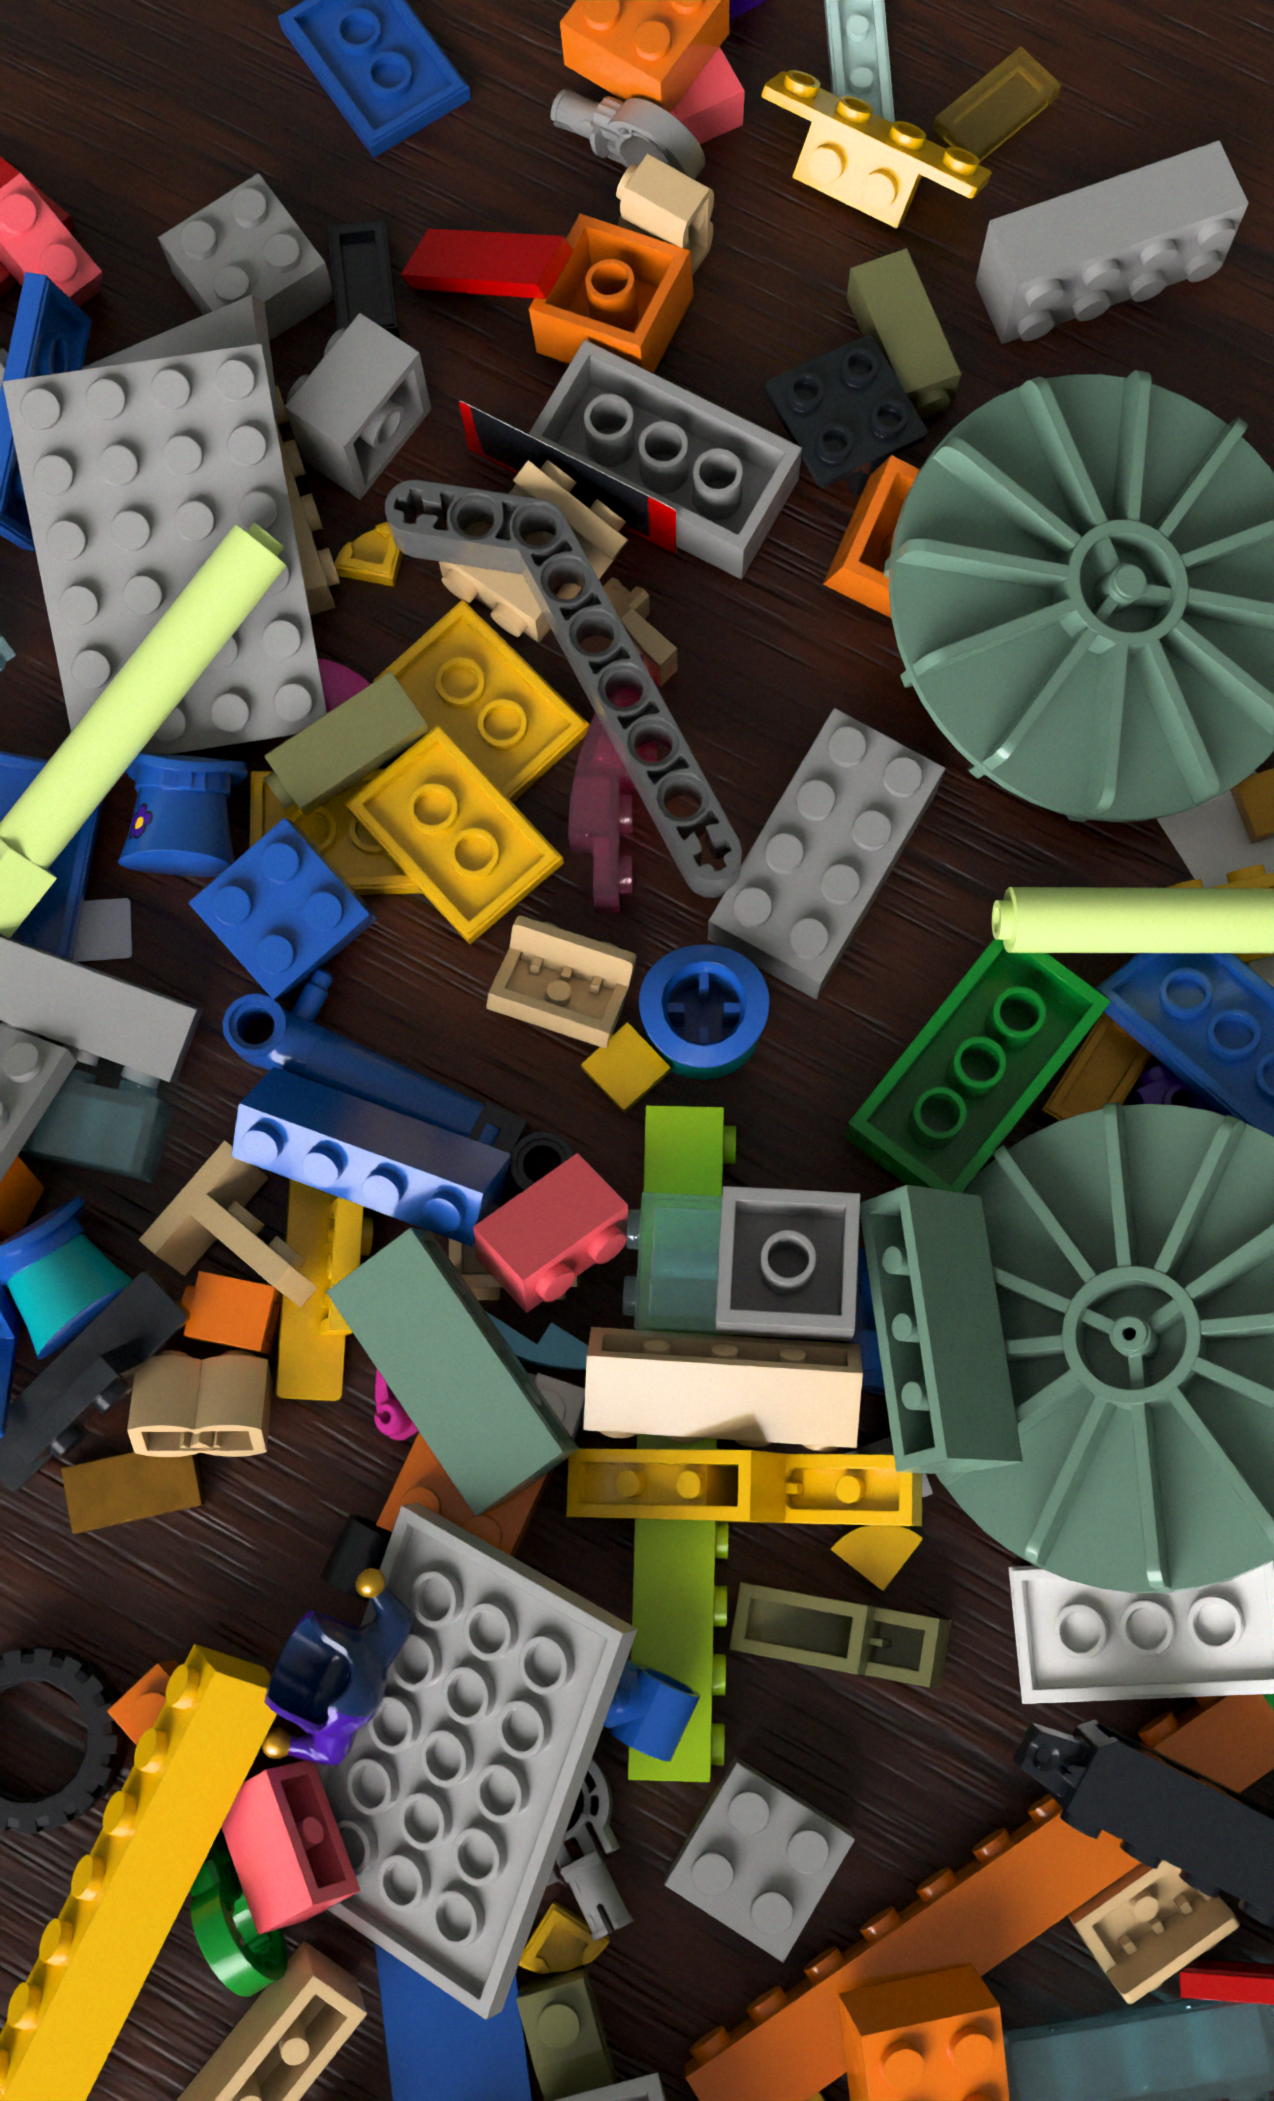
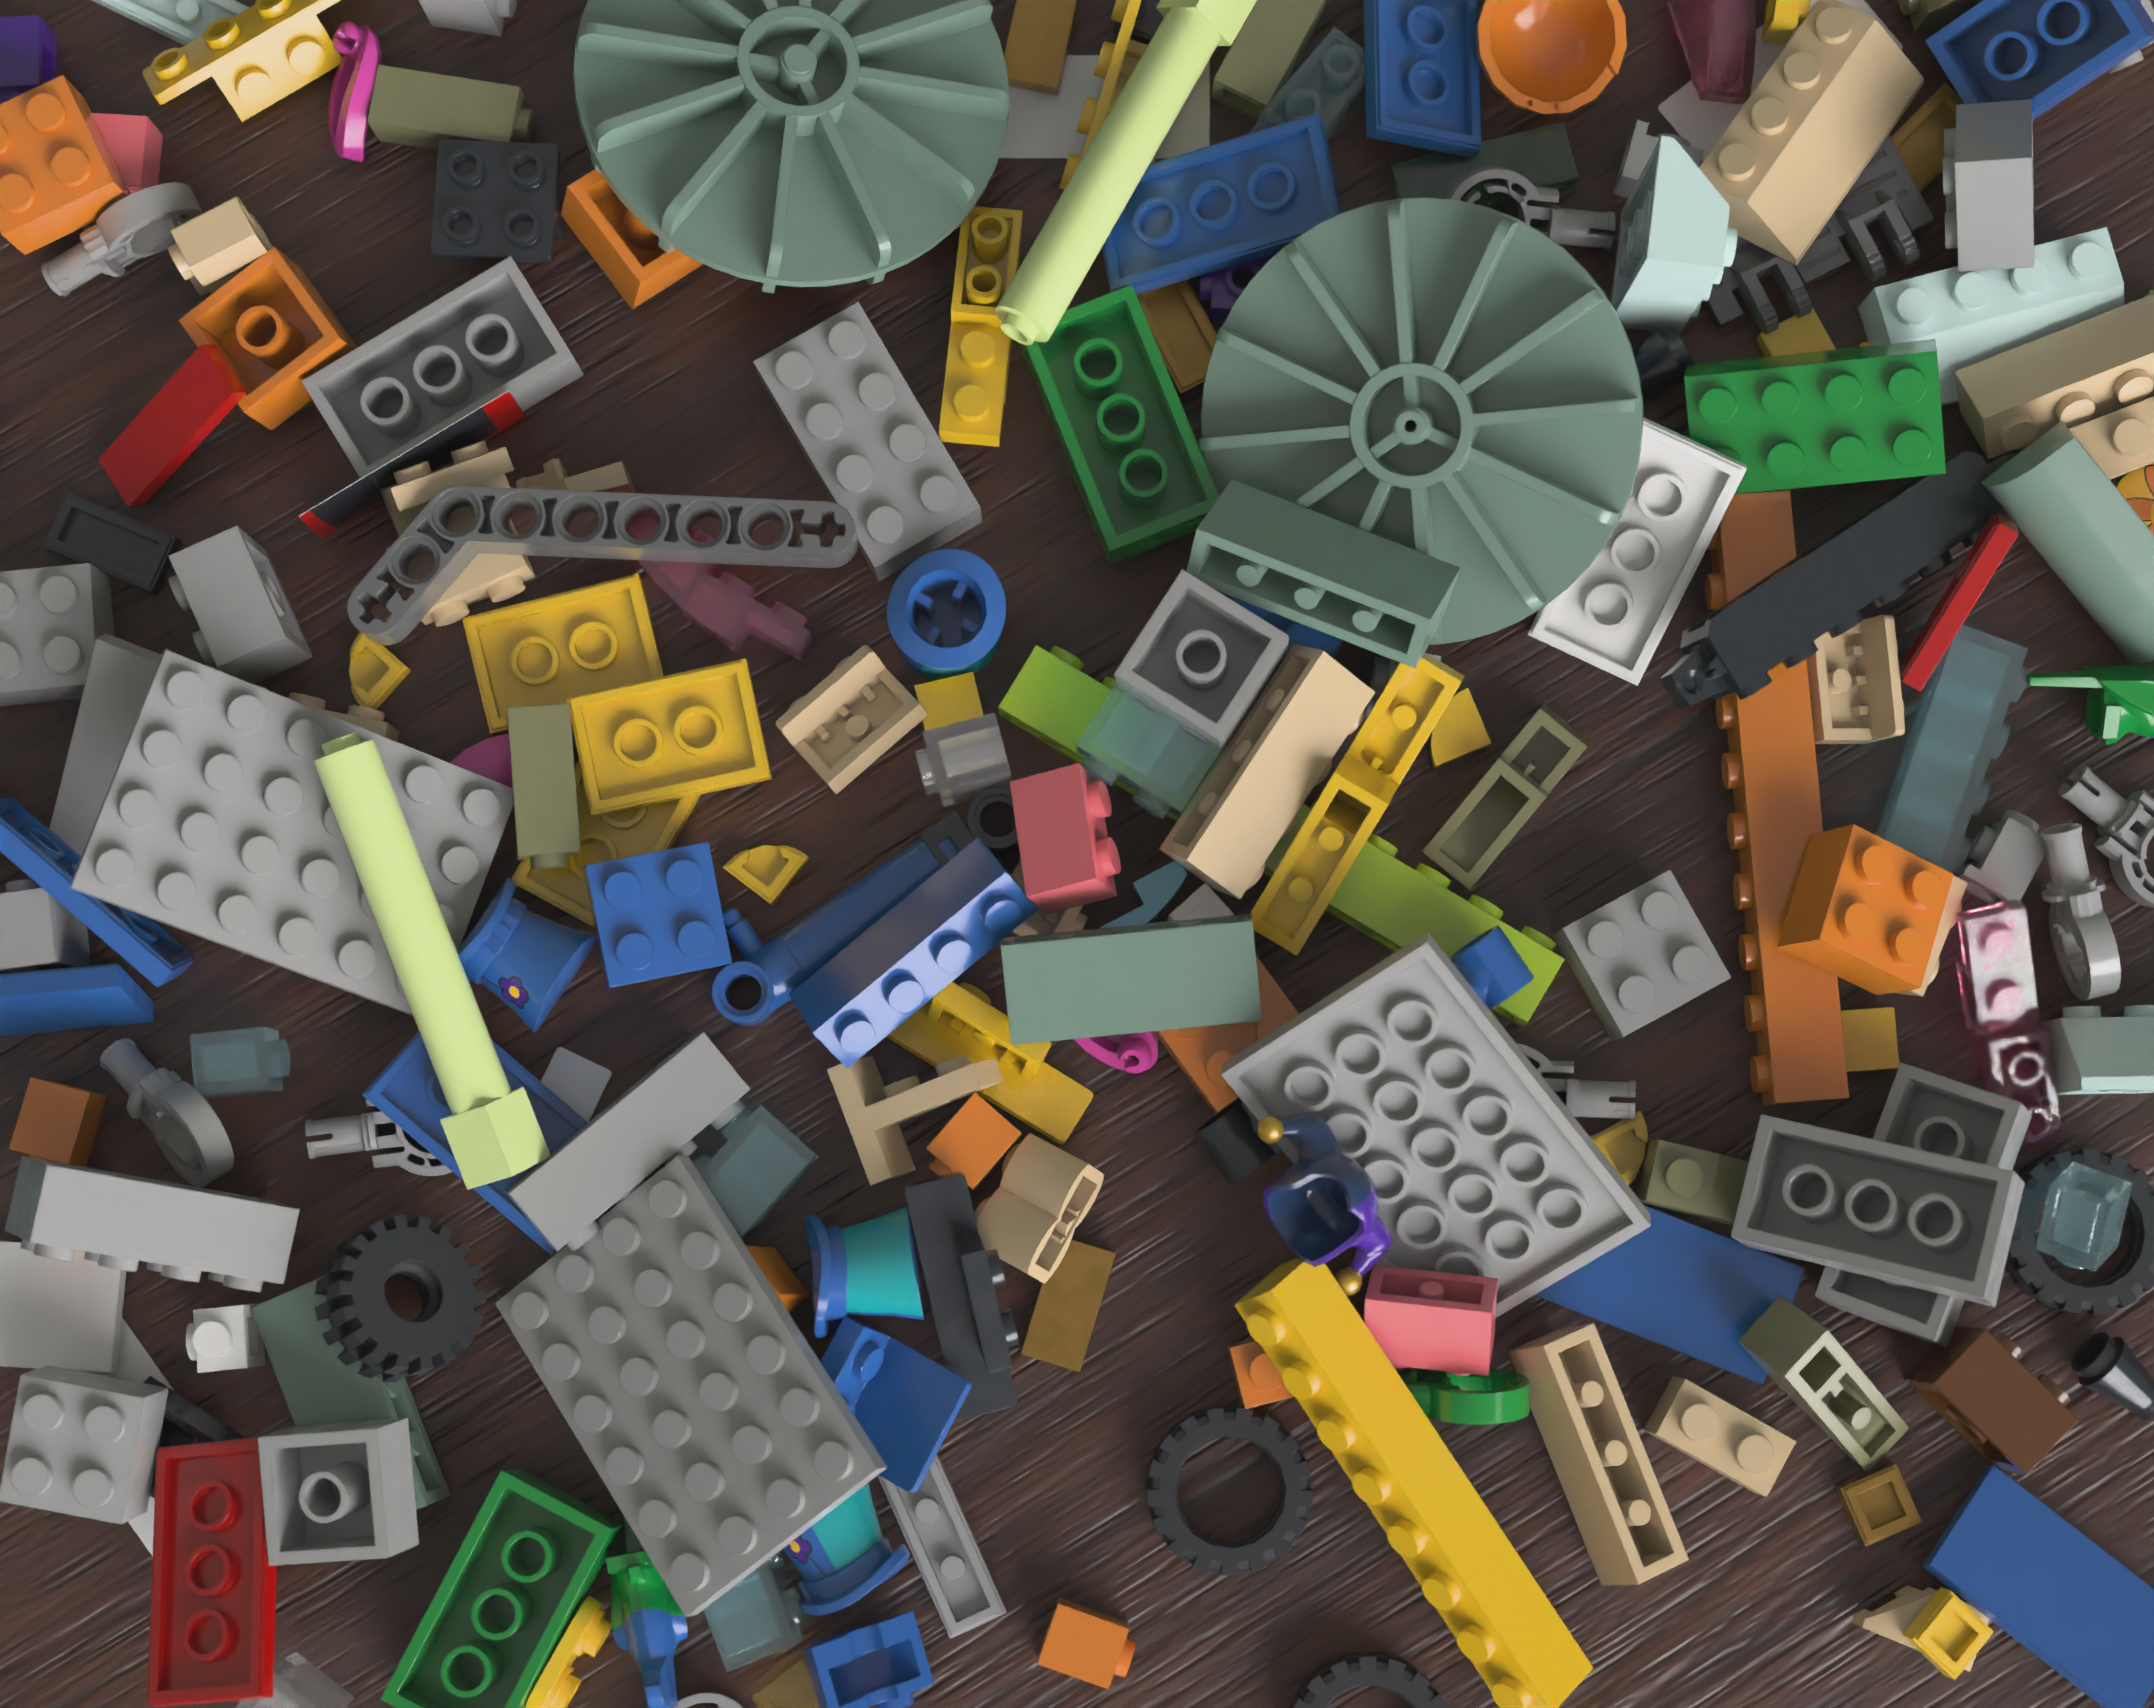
camera: 65 degrees left, 5 degrees up
none -> dark pink arm [328,21,382,163]
none -> yellow tile [723,845,810,906]
none -> clear brick [915,713,1012,807]
none -> yellow slope [939,206,1023,447]

